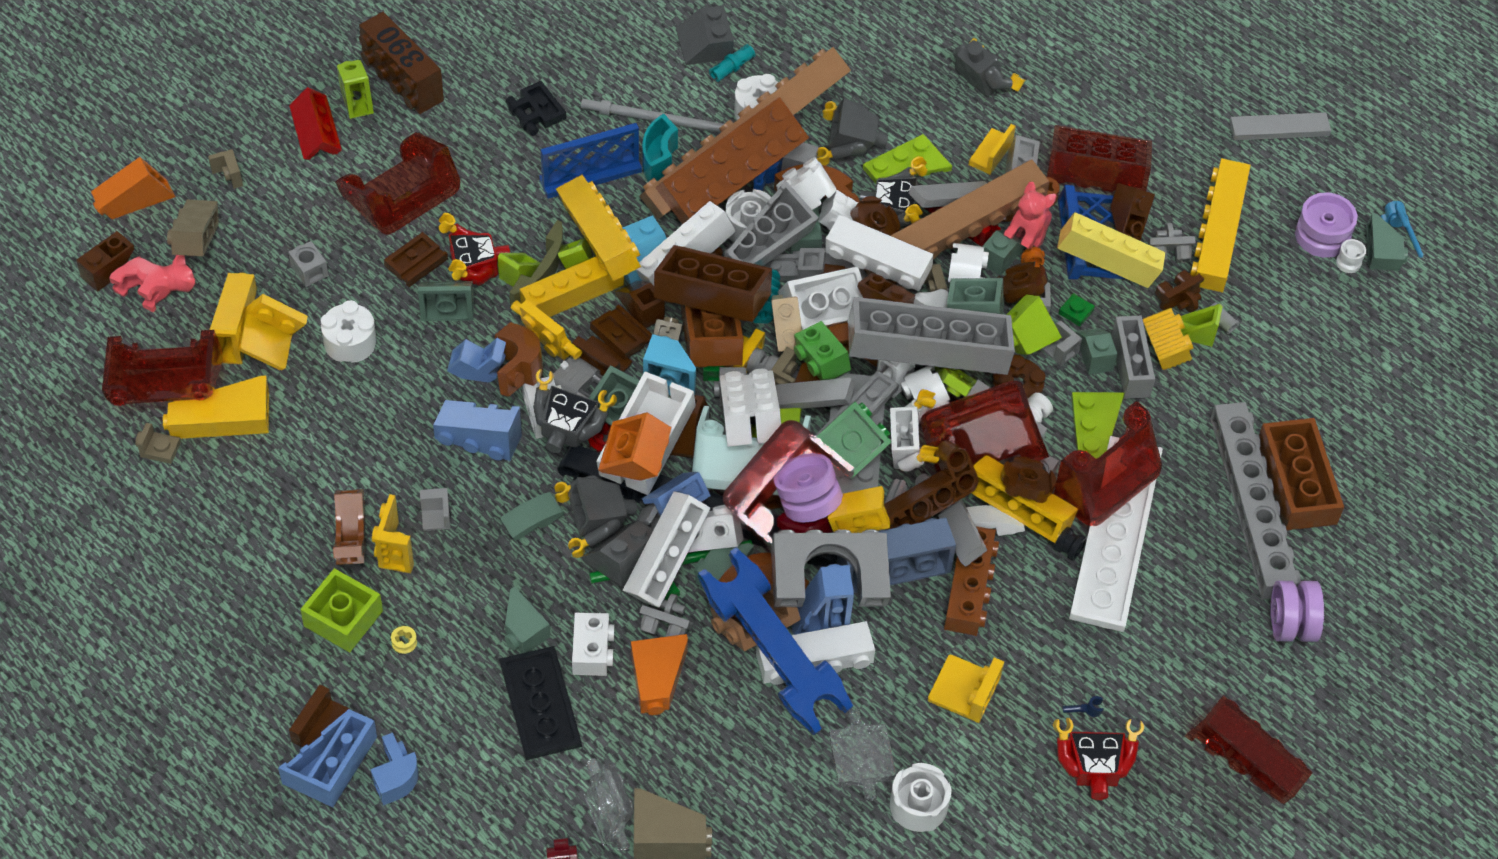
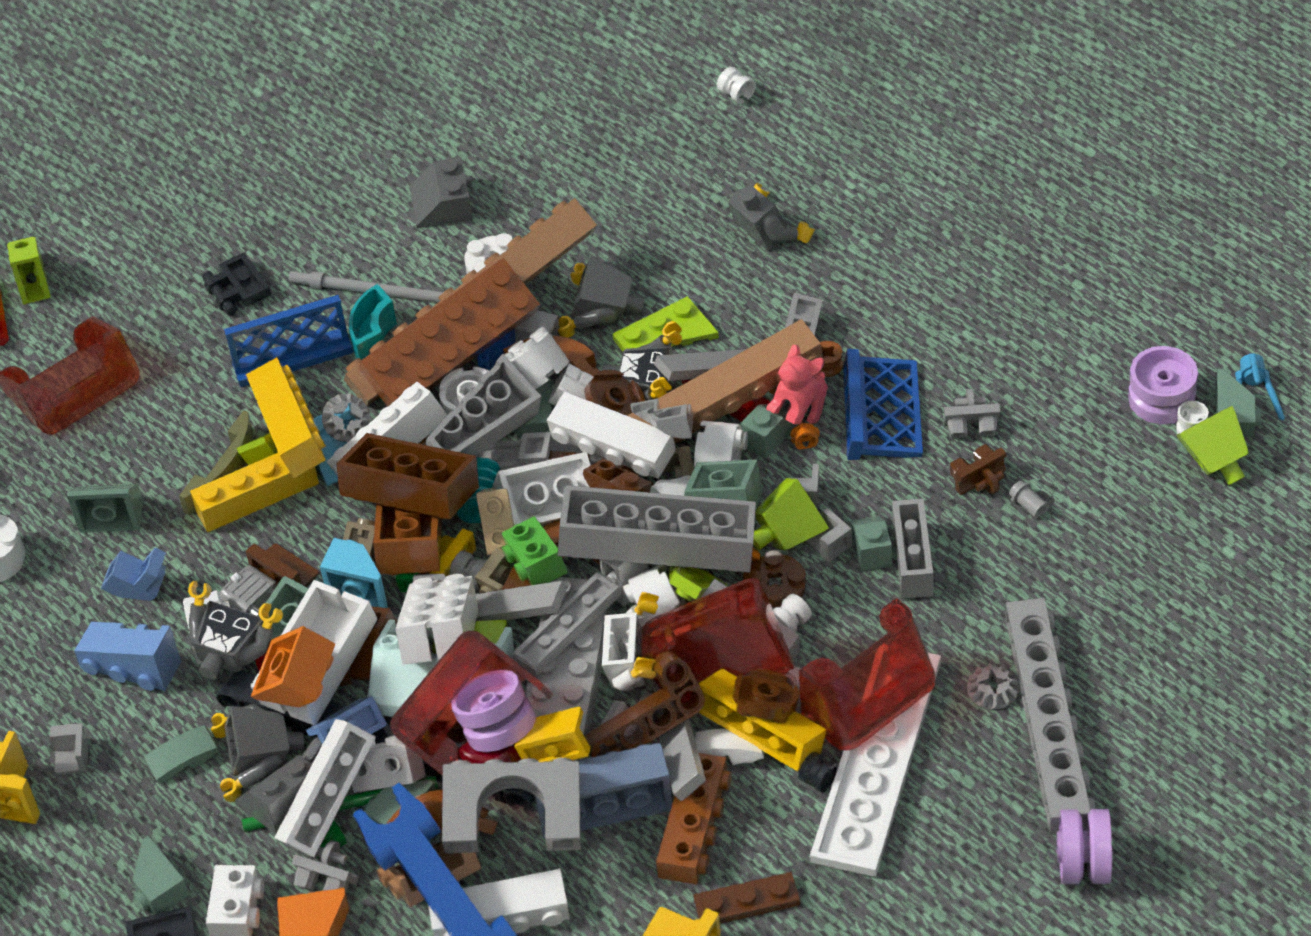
camera: 10 degrees right, 5 degrees down
reddish brown brick [359,12,444,114] -> none
reddish brown plate [384,232,448,287] -> none
light yellow bush [391,626,417,654] -> none
torso [439,213,510,286] -> none
dark orange arch [495,322,543,397] -> none
lime slope [498,253,540,287] -> none
yellow plate [511,299,582,361] -> none
reddish brown plate [590,304,652,360] -> none
reddish brown slope [615,281,665,328] -> none
teal pin [709,44,756,82] -> none
medium blue wedge [792,564,854,635] -> none
green plate [814,401,892,479] -> none
yellow panel [969,124,1016,175] -> none
reddish brown plate [997,262,1048,303] -> none
clear red slope [1047,125,1152,192] -> none
light yellow brick [1057,212,1165,288] -> none
green plate [1058,293,1095,327] -> none
lime wing [1071,392,1124,463] -> none
reddish brown slope [1110,183,1155,241] -> none
yellow brick [1143,308,1194,370] -> none
lime slope [1181,304,1223,347] -> none
yellow brick [1190,158,1251,293] -> none
light grey tile [1229,112,1331,140] -> none
dark orange brick [1259,418,1344,530] -> none
none -> light grey gear [322,393,371,442]
none -> light grey slope [631,399,693,438]
none -> reddish brown plate [693,872,800,924]
none -> light grey gear [967,663,1019,709]
none -> lime torso [1176,406,1249,485]

